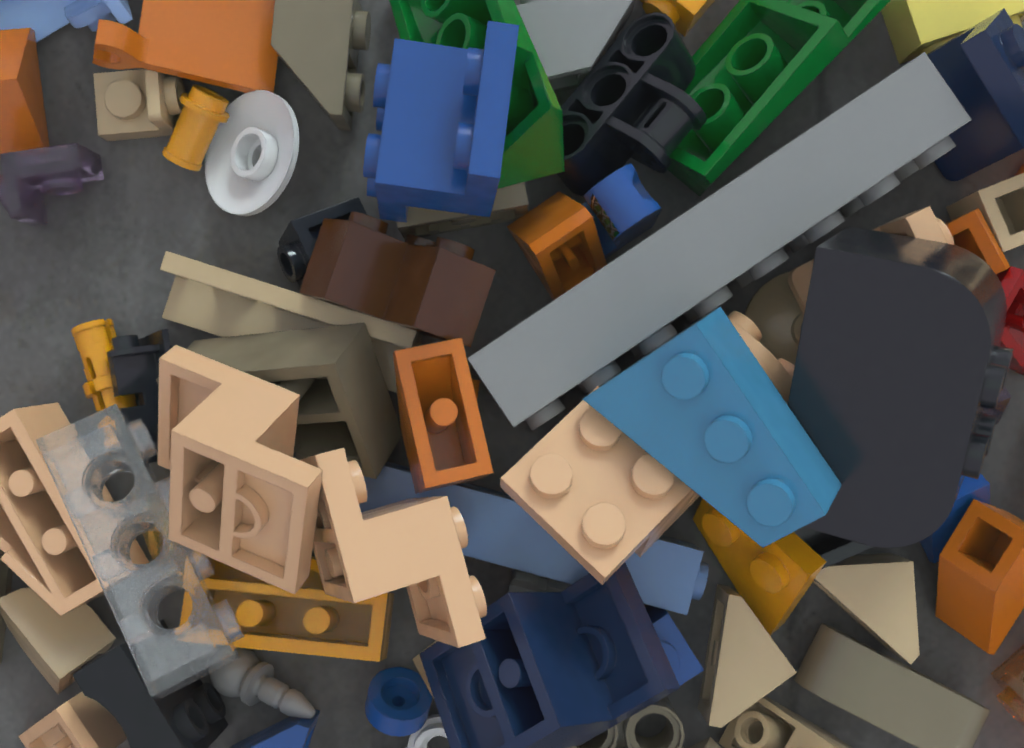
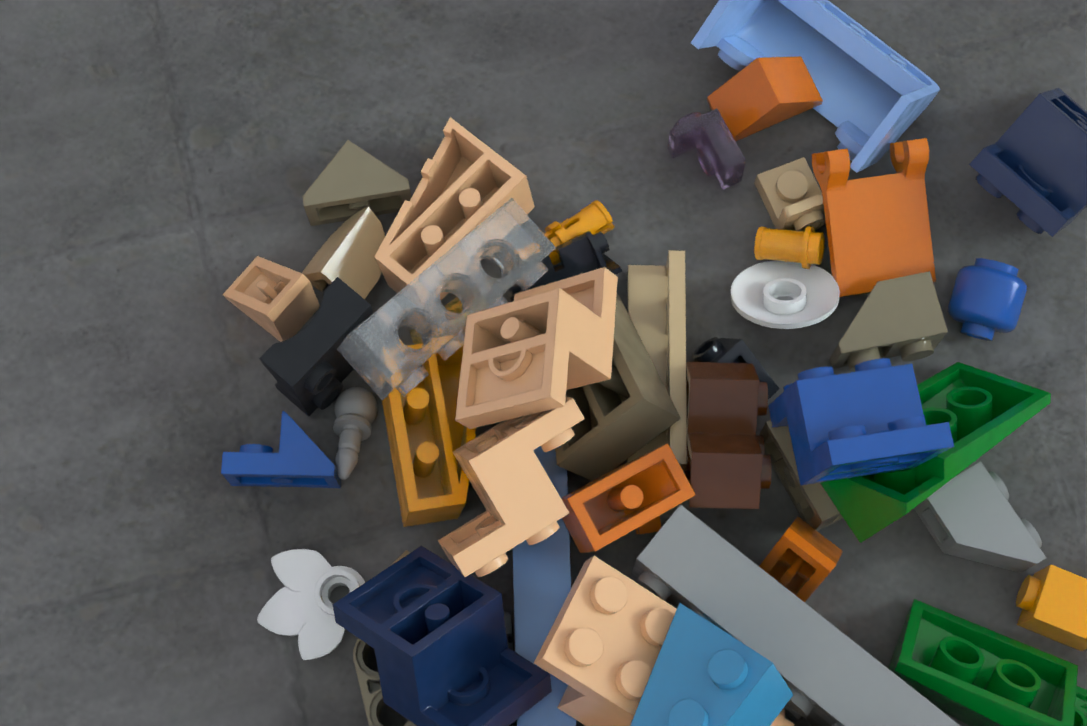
camera: 70 degrees right, 15 degrees down
blue tile [365,667,432,737] -> none
black piece [557,12,707,196] -> none
blue leg [581,163,662,258] -> none

